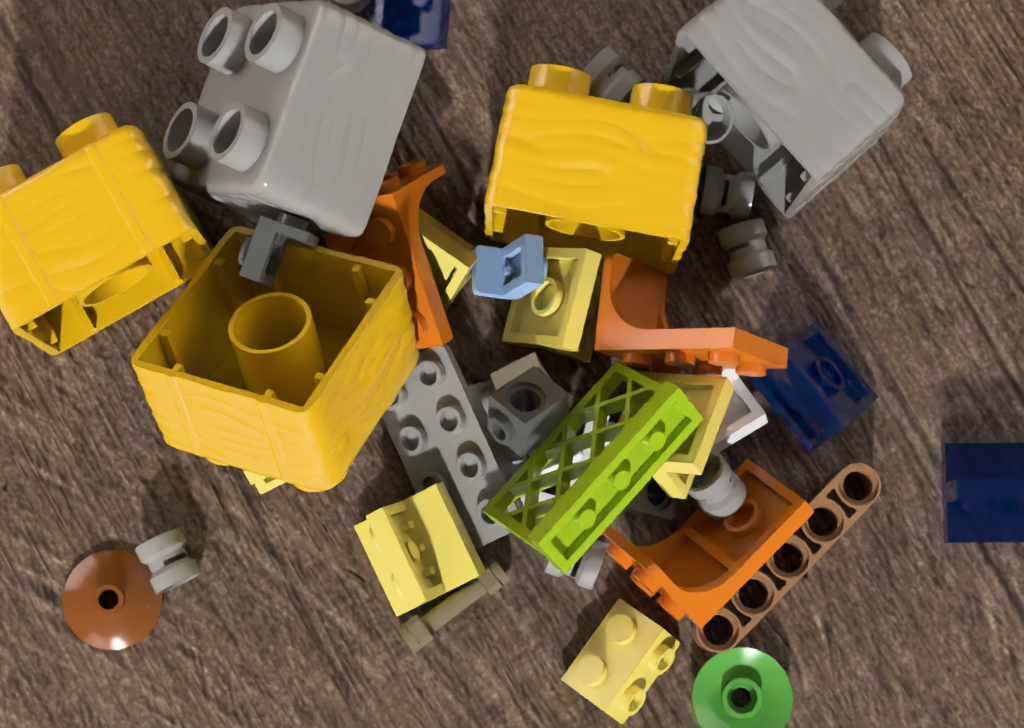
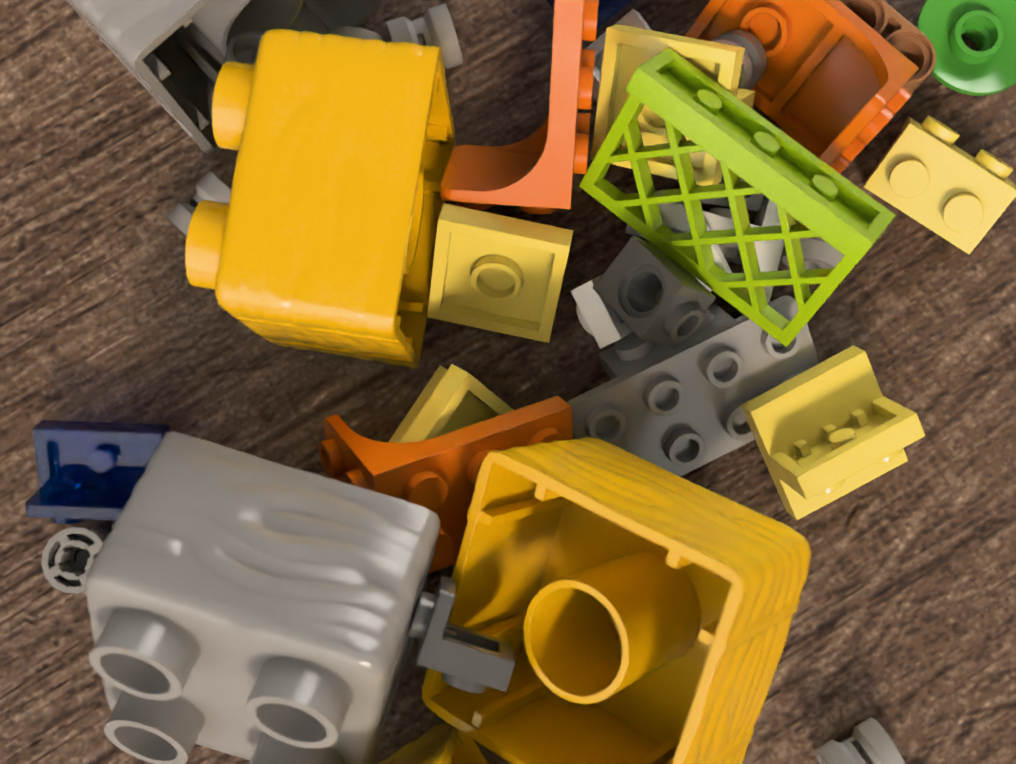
camera: 85 degrees left, 0 degrees up
dark tan bar [397,557,511,654] -> none
light blue bracket [472,234,548,301] -> none

